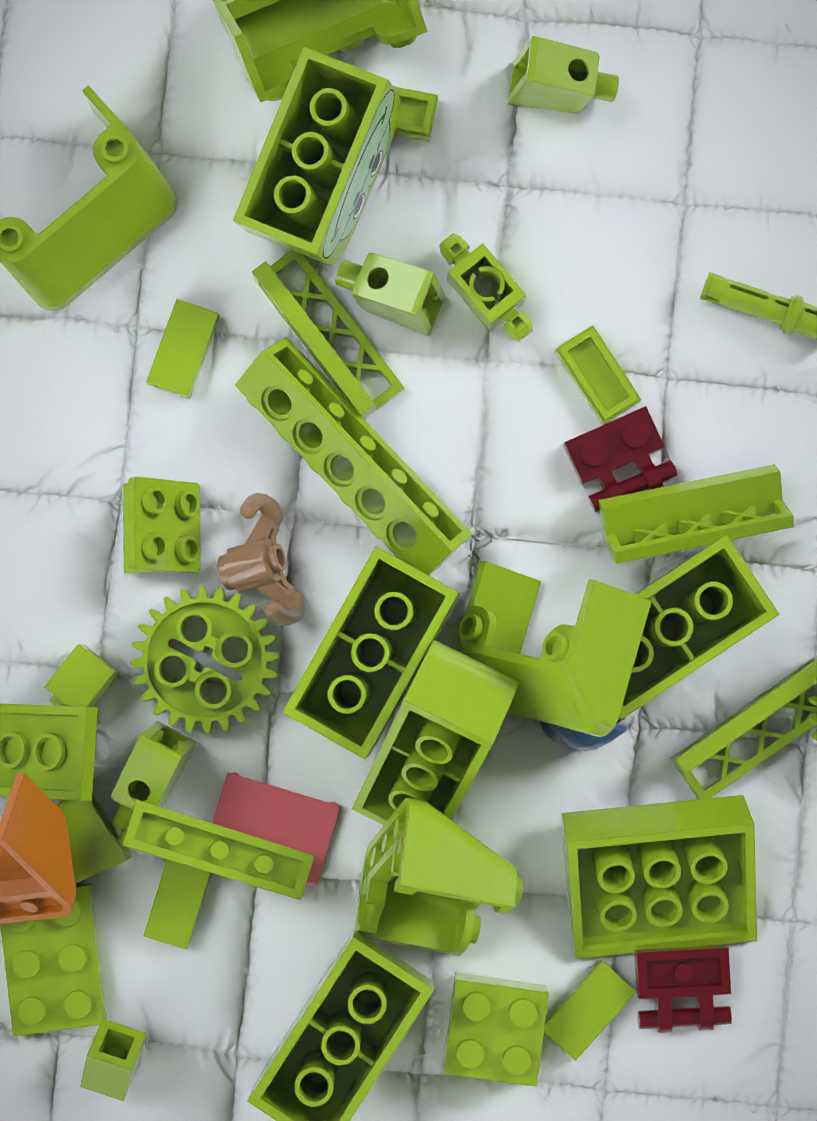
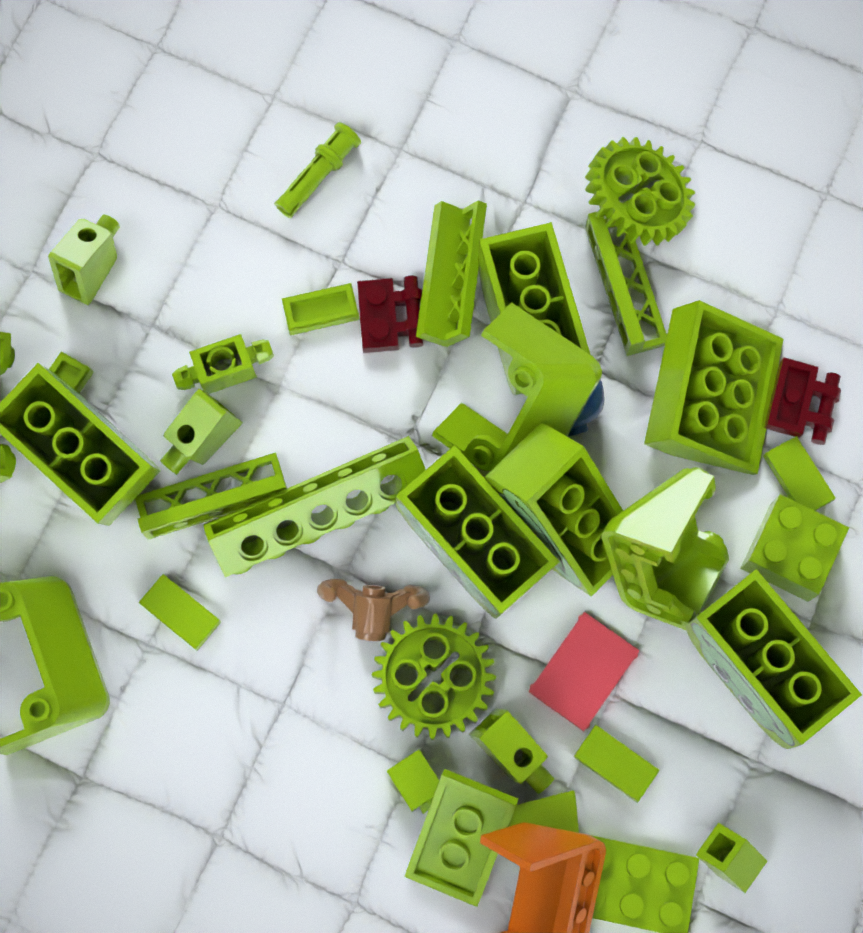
camera: 70 degrees left, 10 degrees down
lime fence [117,799,315,900] -> none
lime bracket [123,476,201,574] -> none

